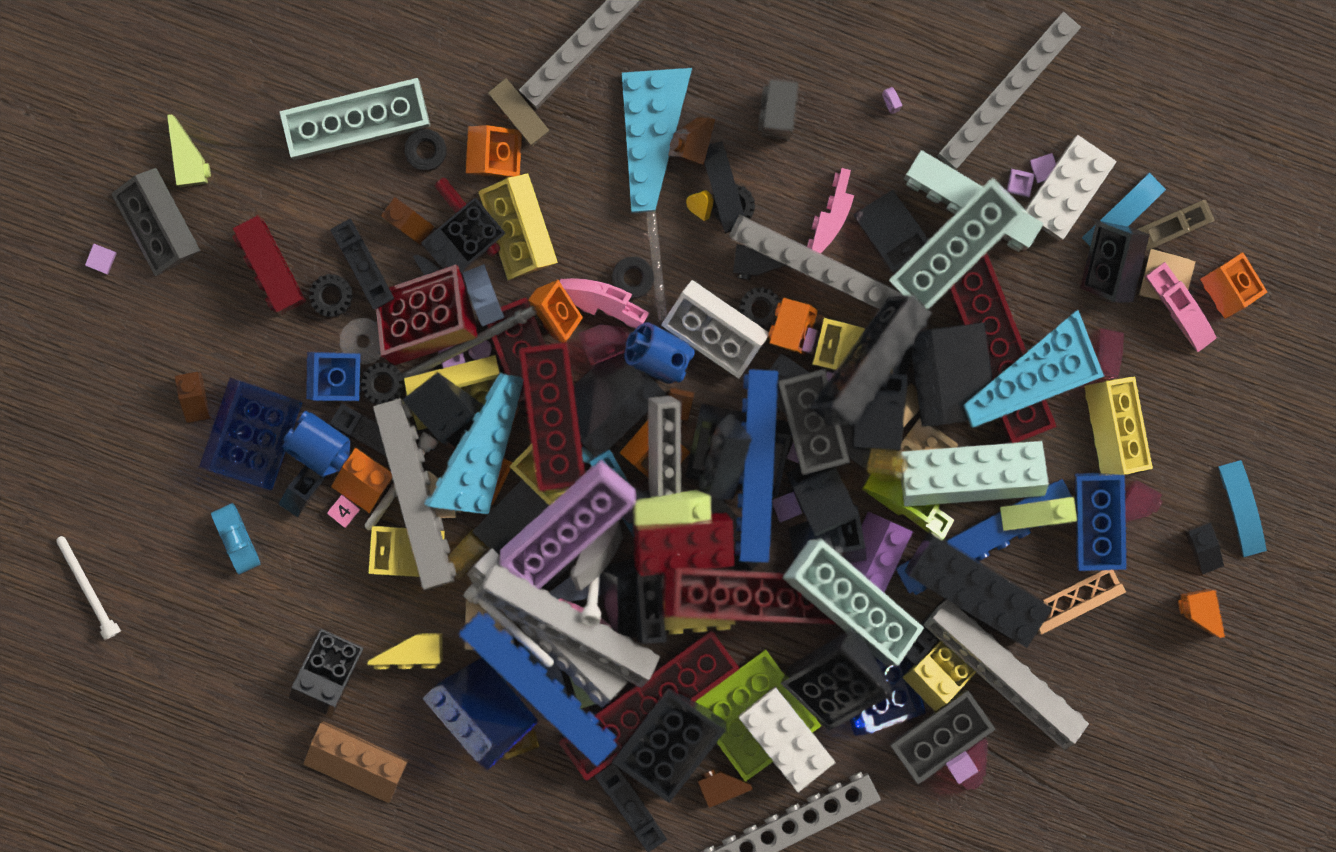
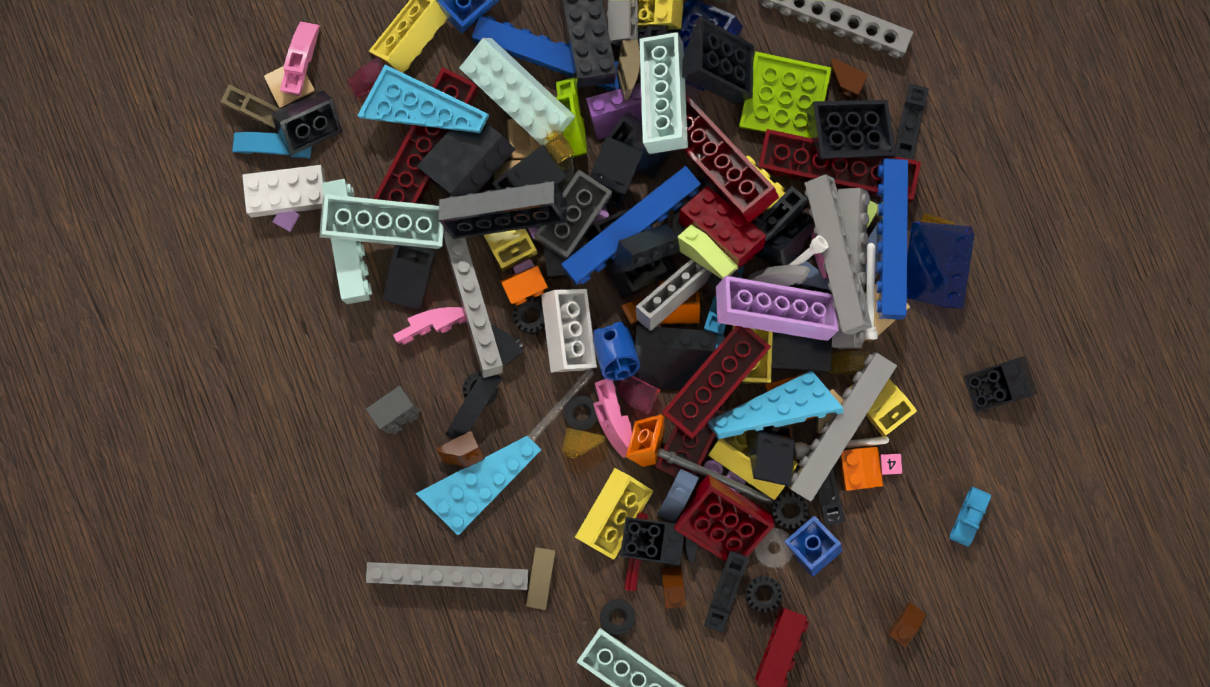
camera: 130 degrees left, 5 degrees down
white piece [57,536,121,640] -> none
clear blue slope [200,377,302,491] -> none
black slope [278,466,328,517] -> none
blue cylinder [282,411,350,478] -> none
medium nougat slope [304,721,409,803] -> none
light yellow slope [368,633,443,669] -> none
orange slope [466,125,522,177] -> none
yellow tile [686,191,714,221] -> none
white brick [738,687,835,792] -> none
lavender slope [772,492,802,522] -> none
lavender tile [883,87,902,114] -> none
light grey brick [937,12,1081,170] -> none
yellowish green slope [1000,497,1077,531] -> none
lavender tile [1006,169,1035,198] -> none
orange slope [1200,253,1267,319] -> none
none -> clear yellow slope [562,428,606,459]
none -> dark tan slope [616,39,640,101]

